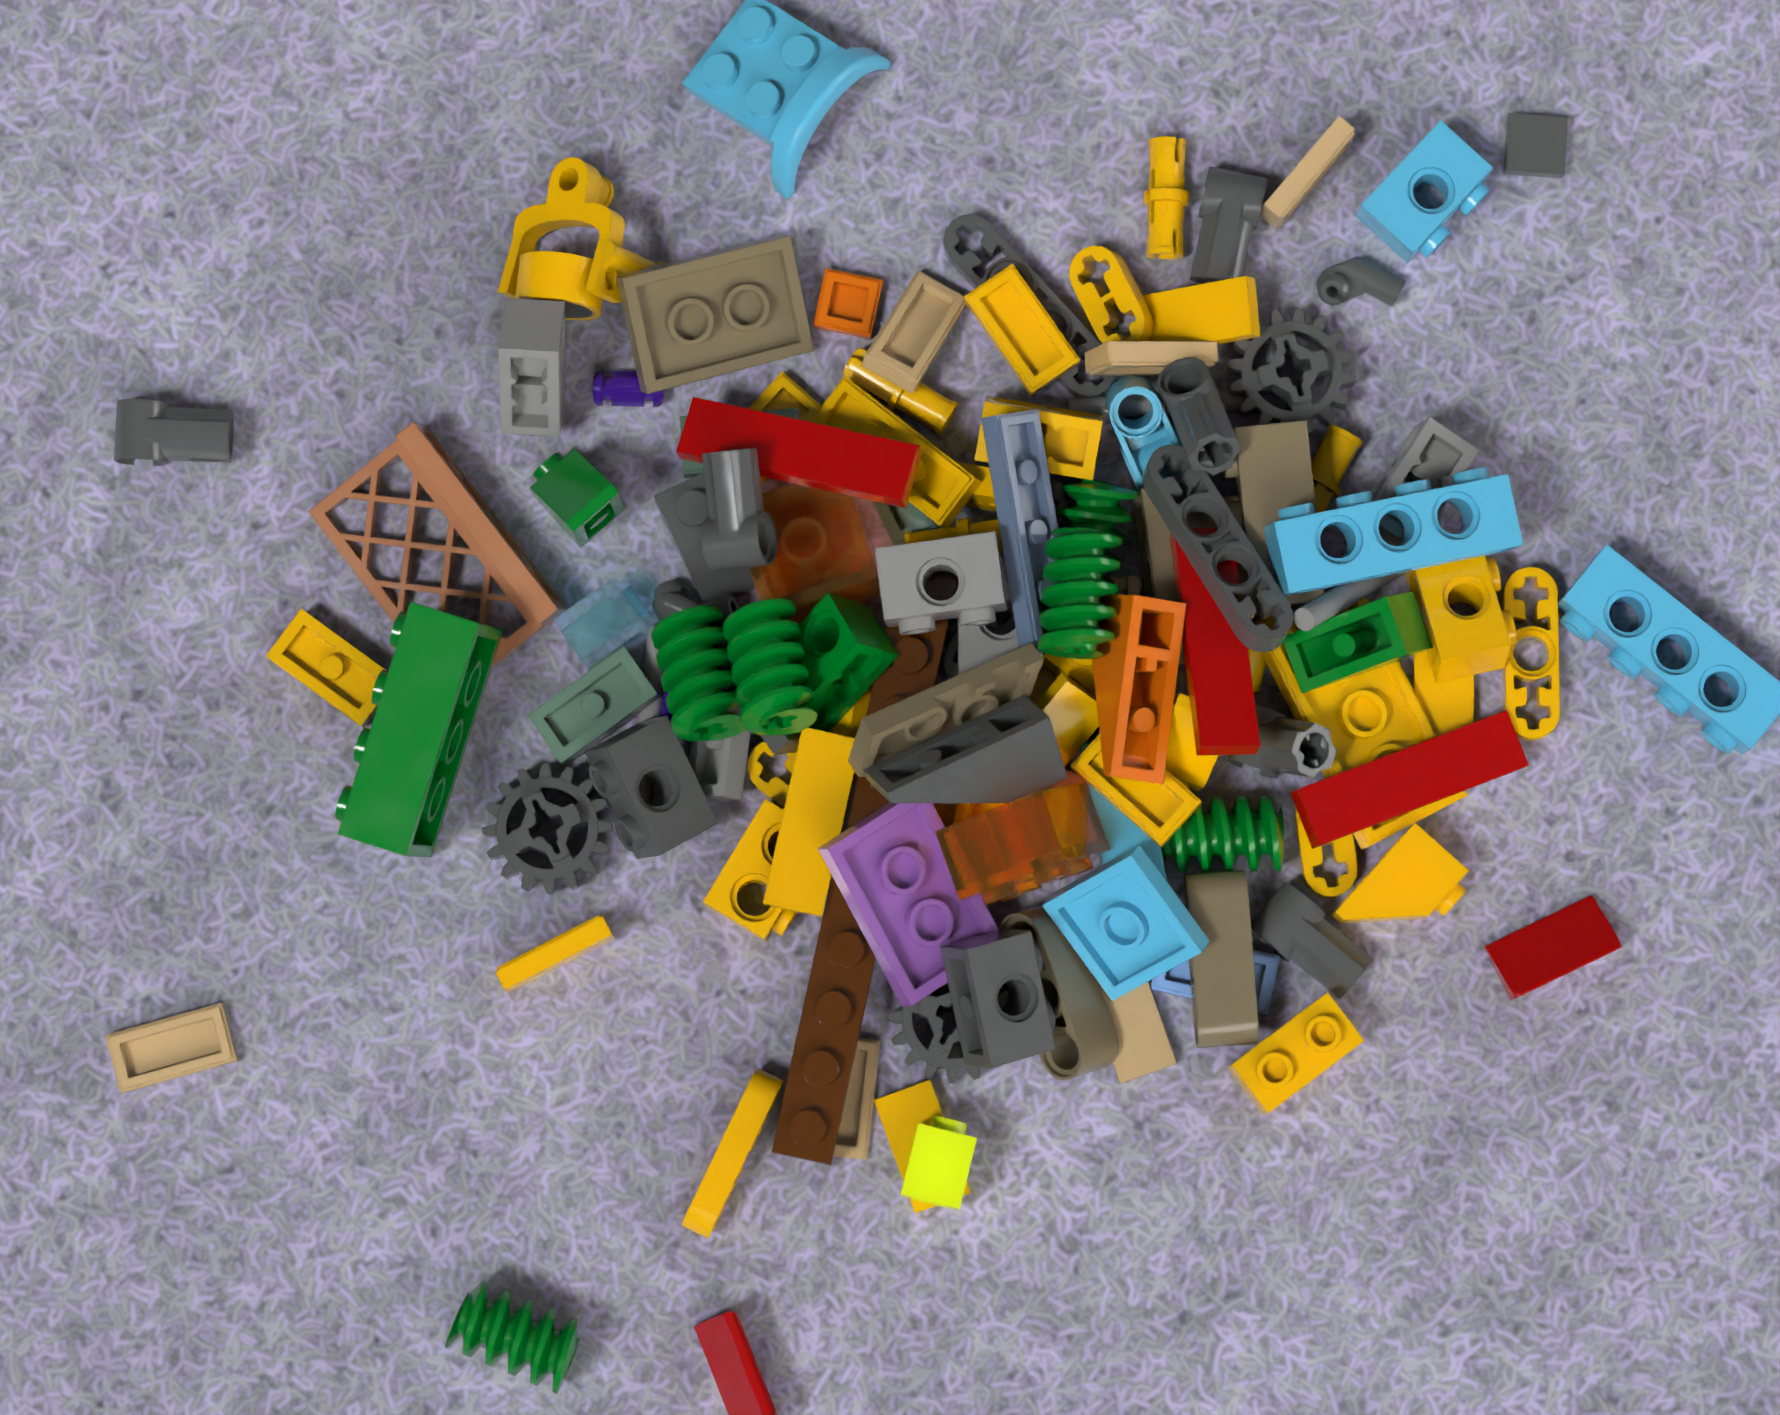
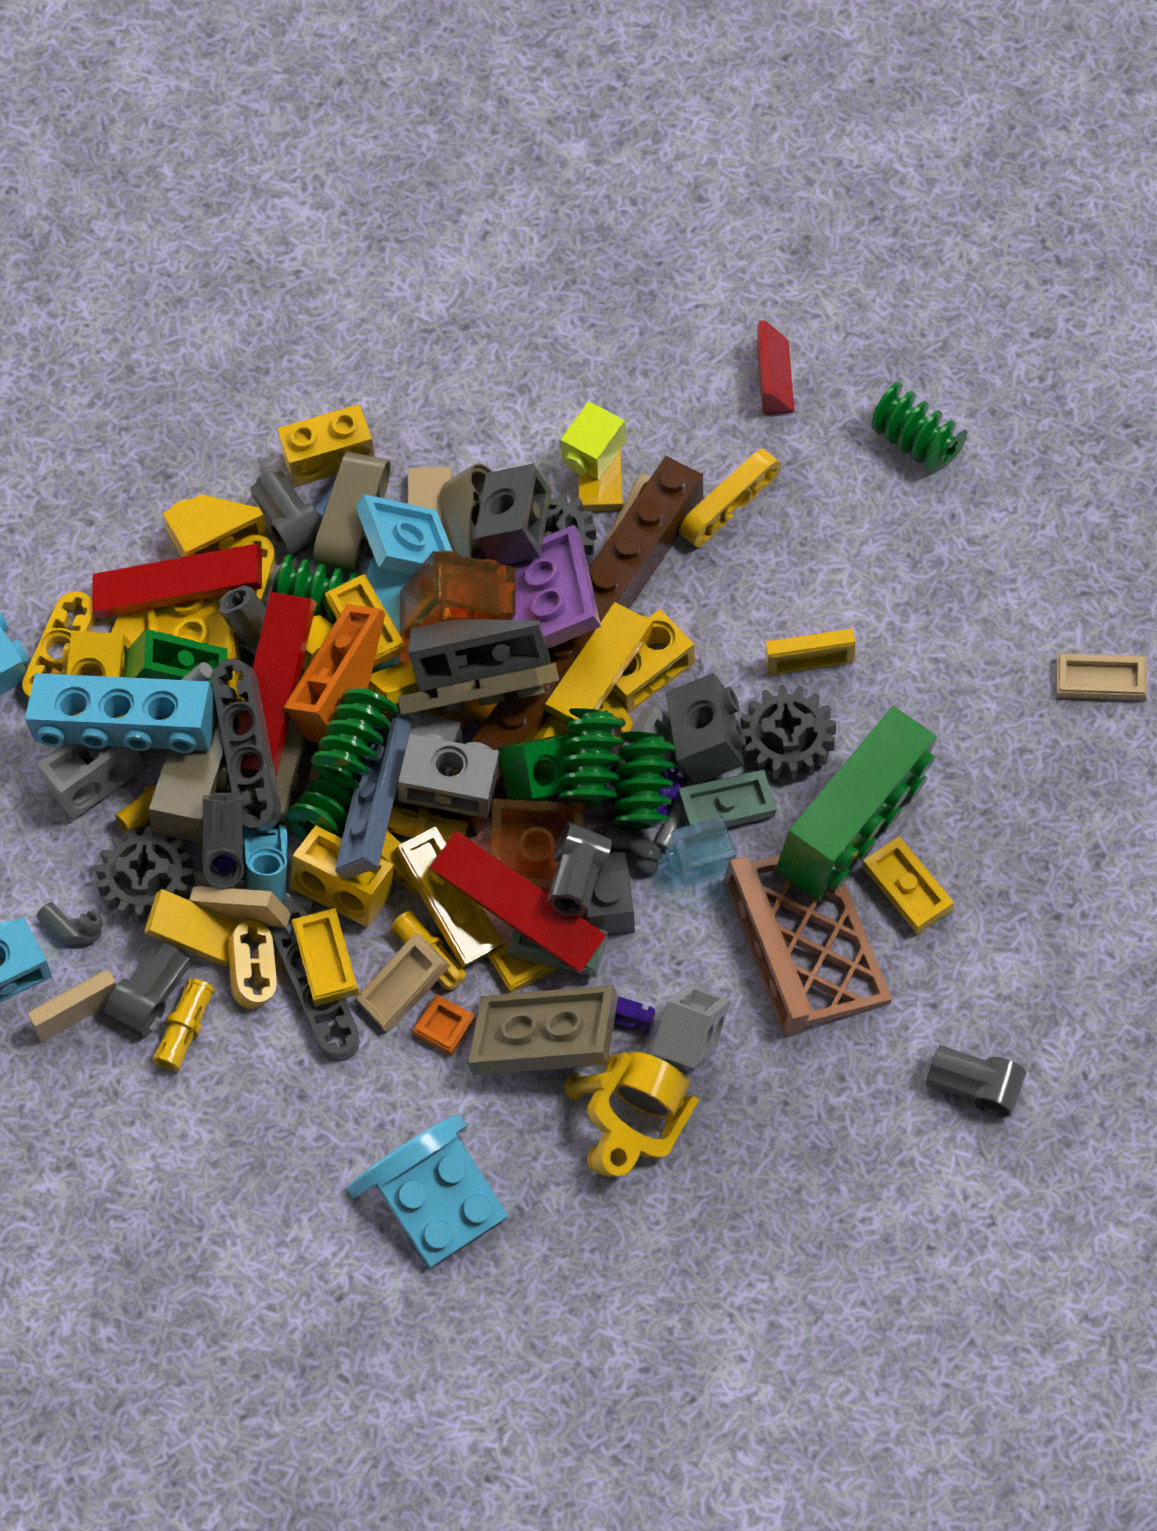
camera: 155 degrees left, 20 degrees down
green slope [530,448,625,548] -> none
red slope [1484,895,1622,1001] -> none

